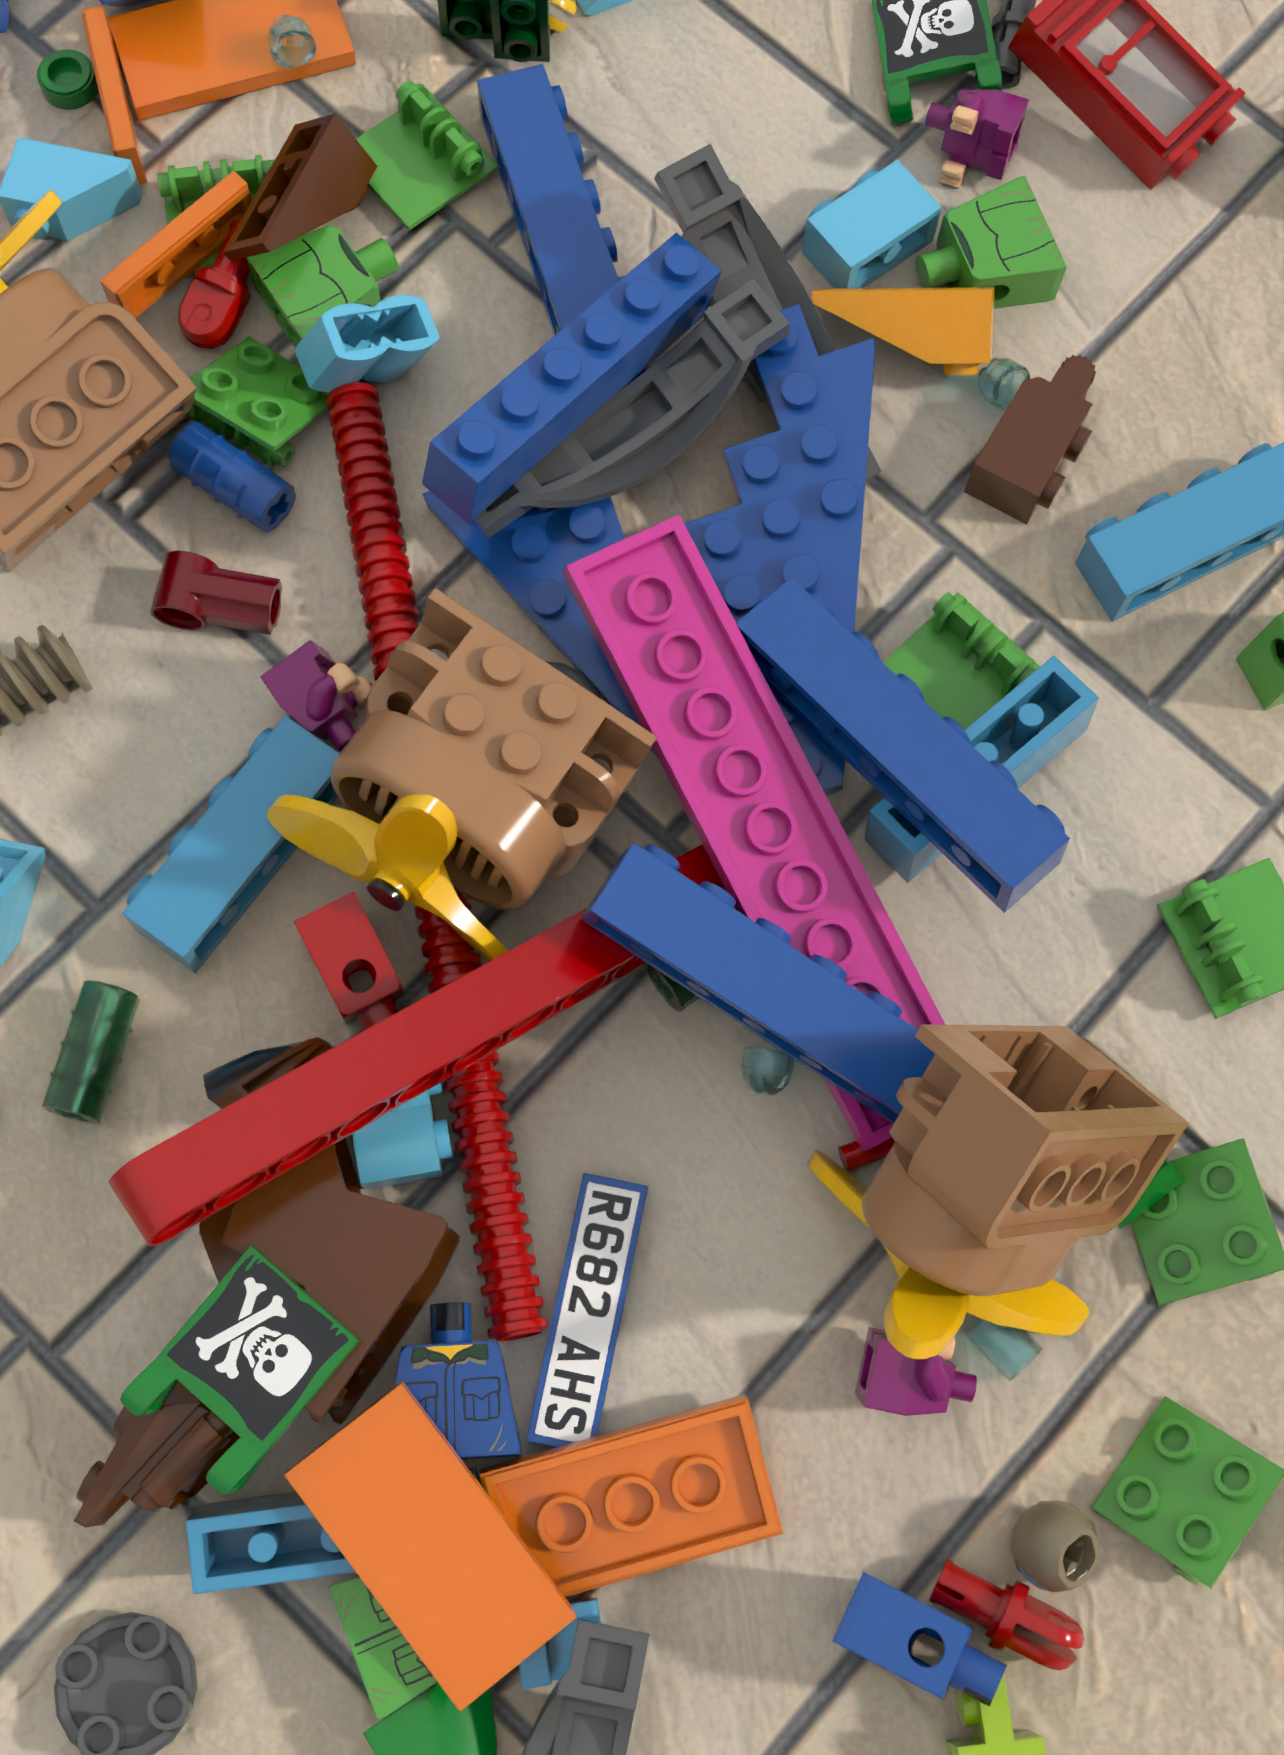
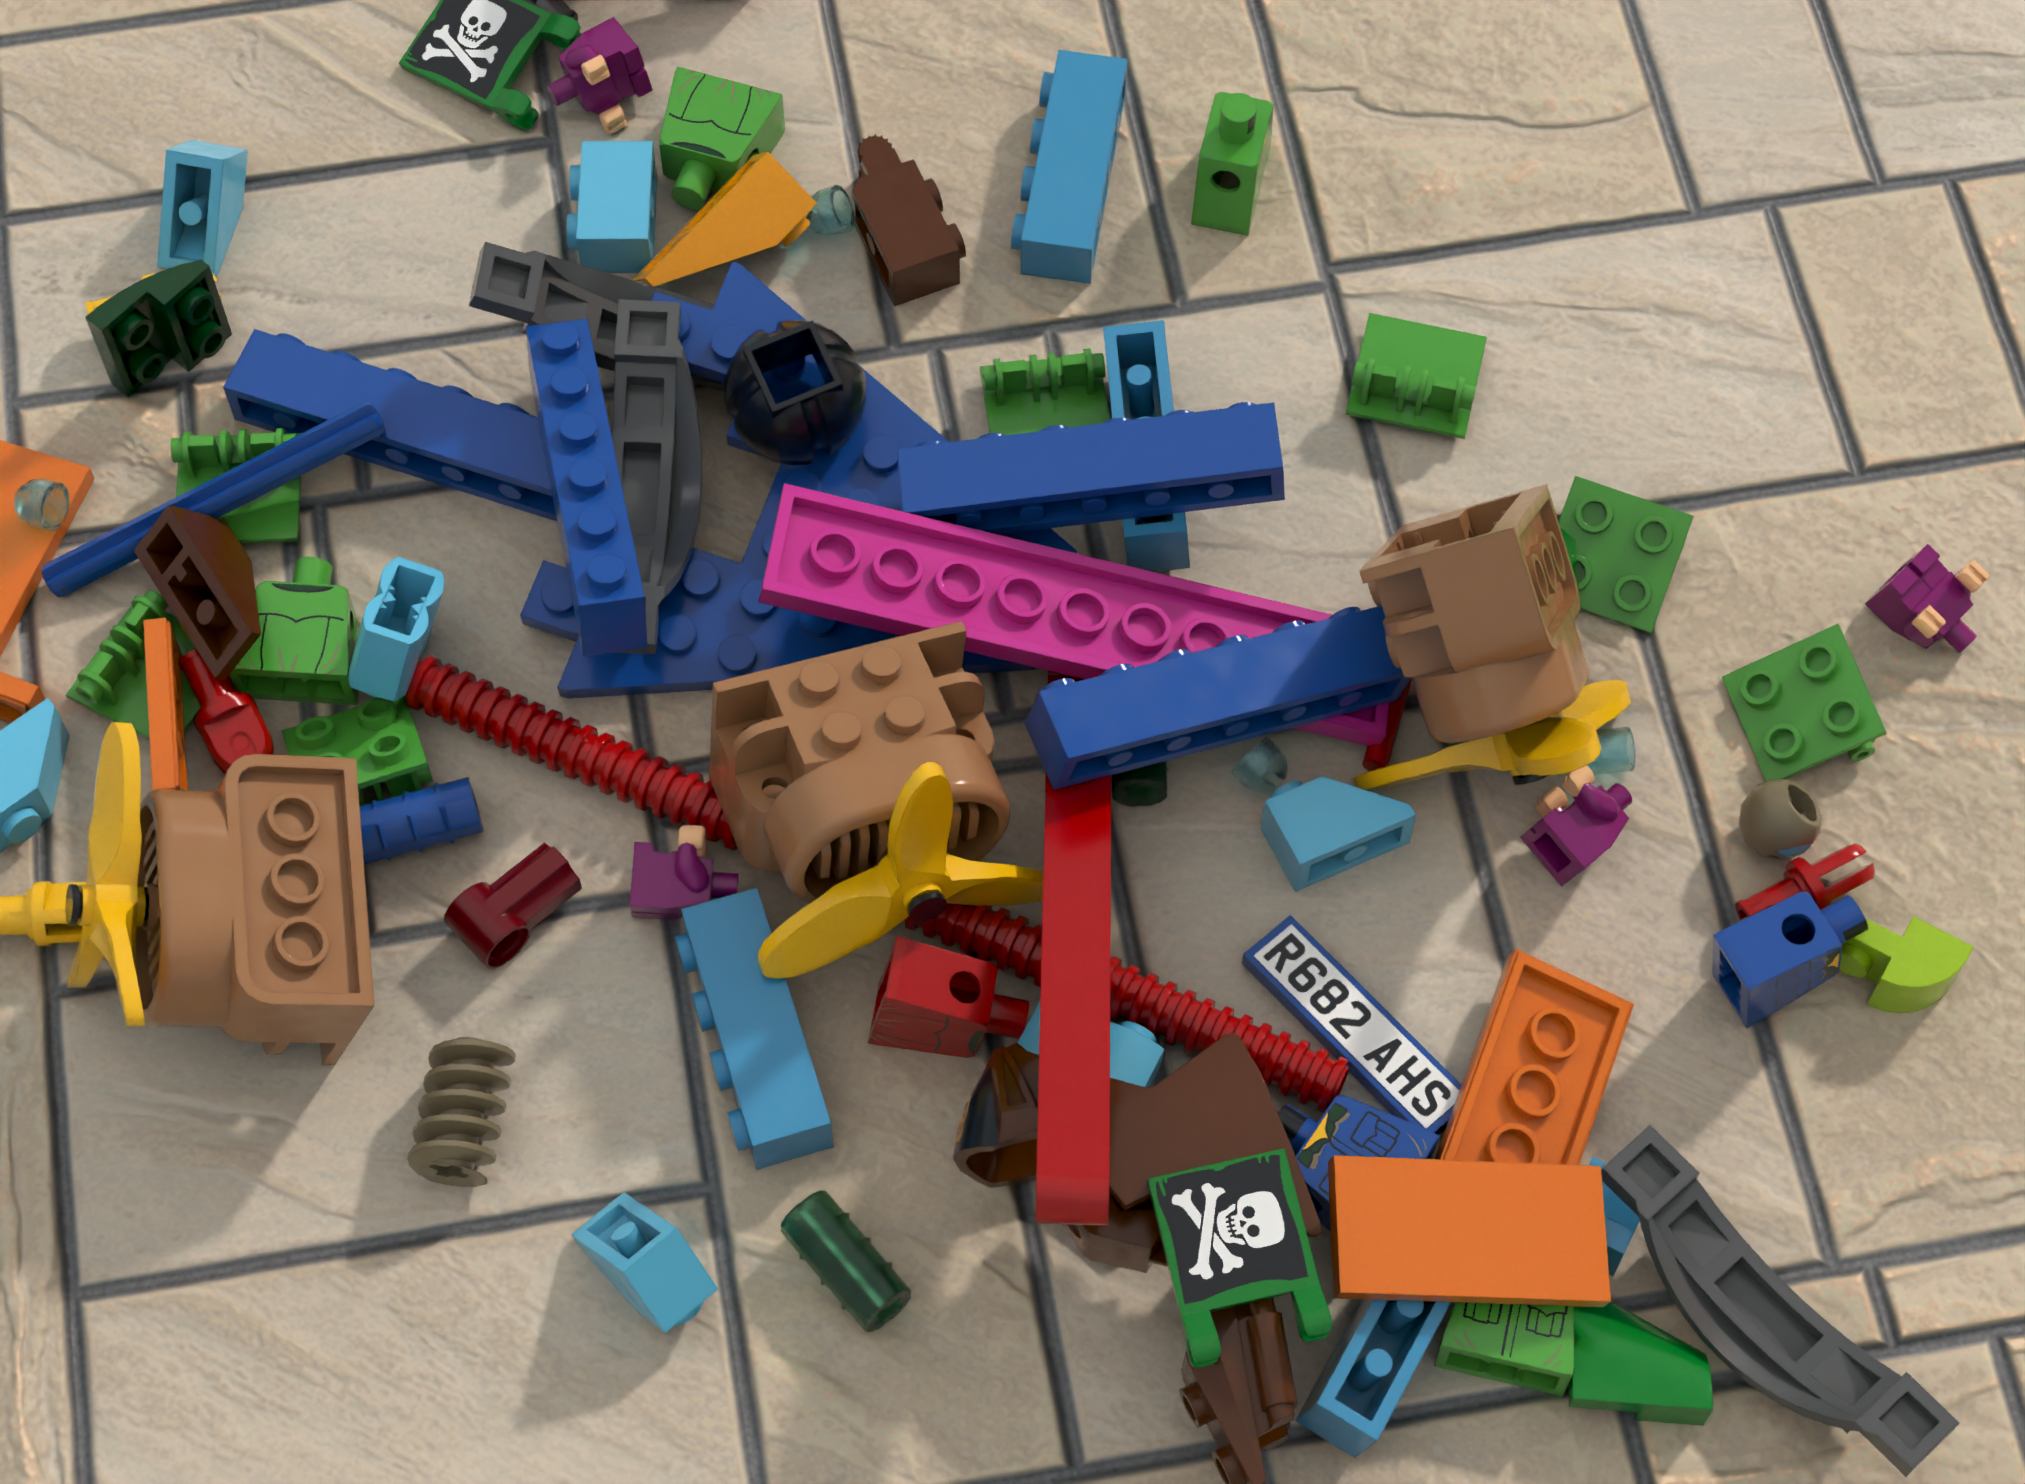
camera: 50 degrees left, 10 degrees down
none -> blue axle [41,401,385,597]
none -> black piece [724,320,866,465]
none -> medium azure slope [1260,776,1416,892]

